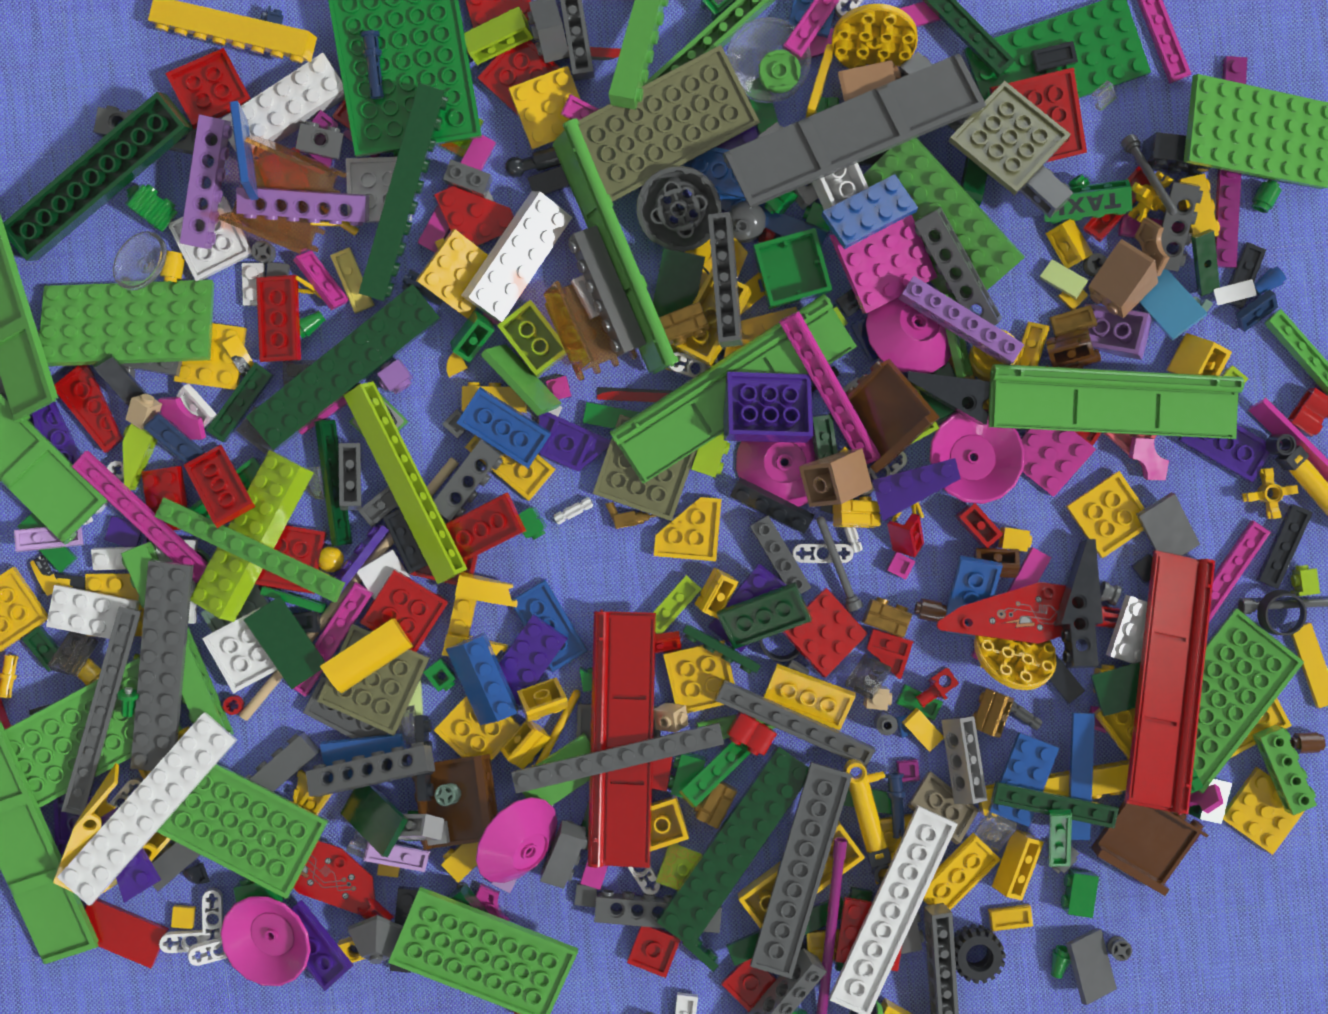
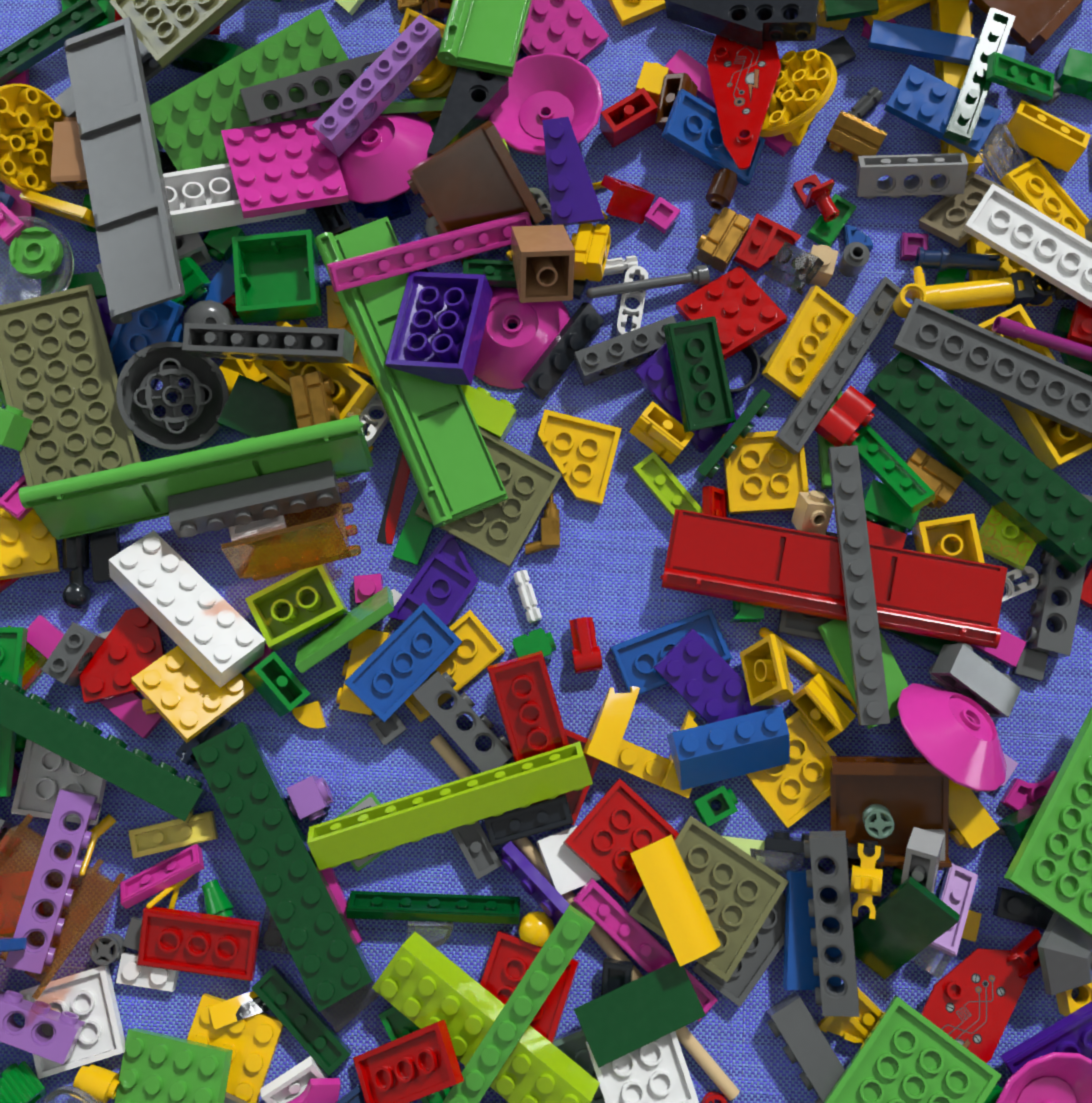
camera: 80 degrees left, 10 degrees down
green tile [260,586,327,613] -> none
dark grey brick [339,443,362,510] -> none
plate [821,174,918,250] -> none
yellow tile [902,708,944,752] -> none
none -> red piece [569,617,603,674]
none -> yellow pin [850,843,883,919]

